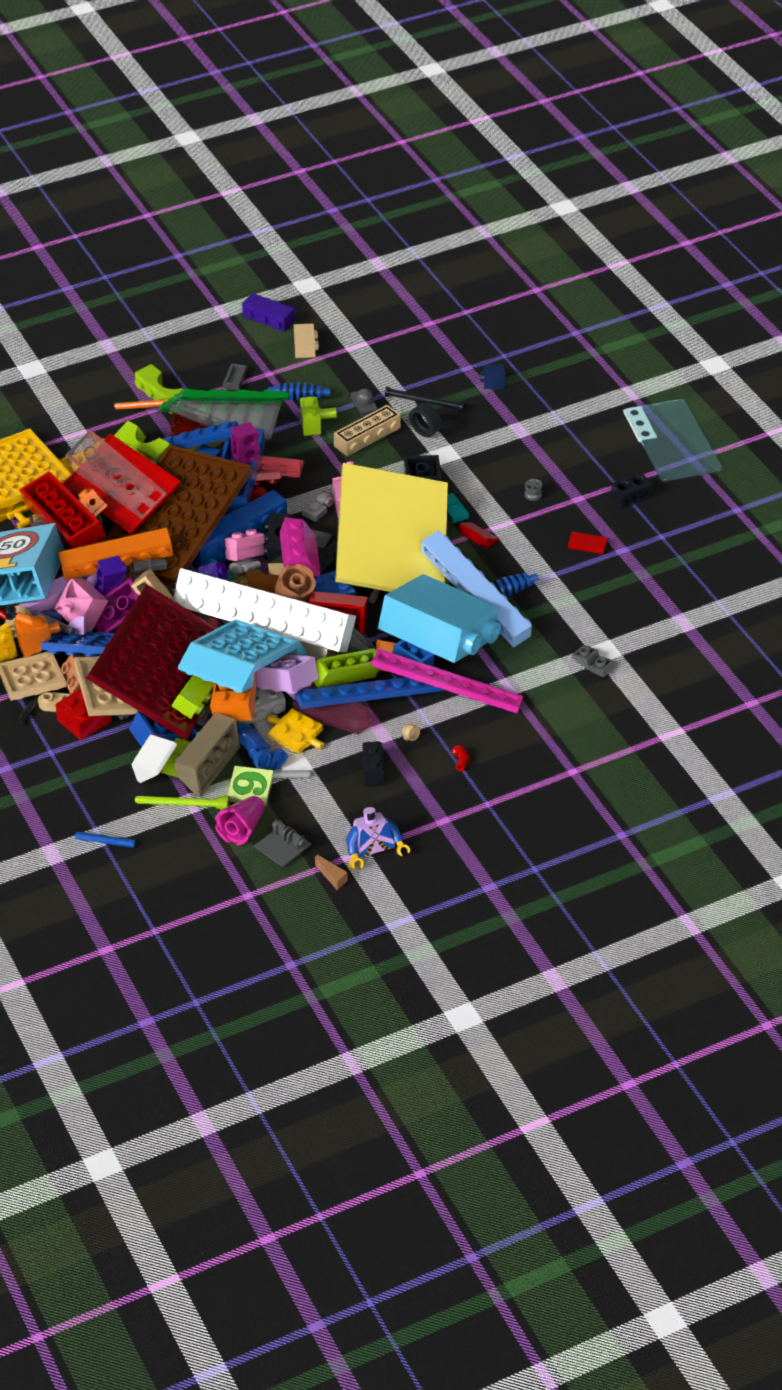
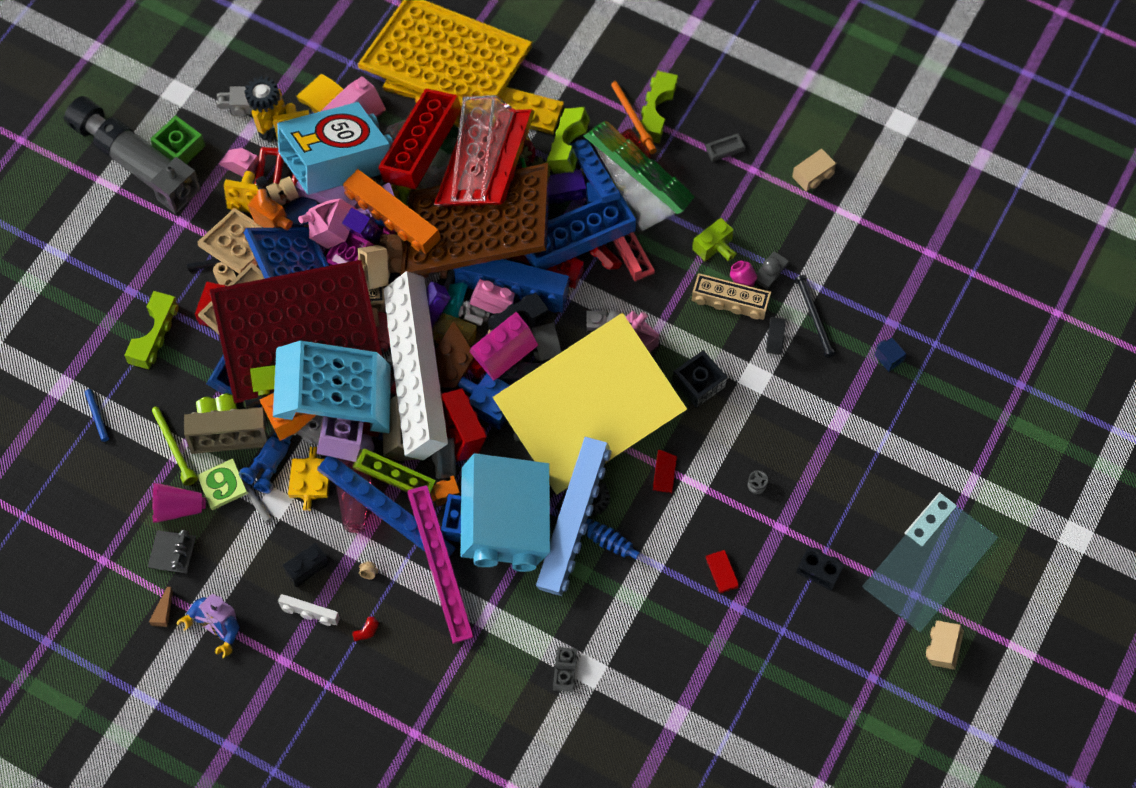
camera: 55 degrees right, 20 degrees up
flat silver bar [32,610,76,635] -> none
lavender tile [69,615,87,635] -> none
orange brick [78,489,108,517] -> none
dark grey axle [130,559,168,574] -> none
white slope [131,734,177,783] -> none
magenta brick [230,422,260,464] -> none
dark purple brick [242,293,295,332] -> none
blue piece [267,382,331,401] -> none
nougat brick [275,564,316,602] -> none
teal plate [447,493,469,523] -> none
none -> lime arch [124,291,179,370]
none -> white plate [278,594,340,626]
none -> dark pink head [730,261,757,287]
none -> tan brick [926,621,964,669]

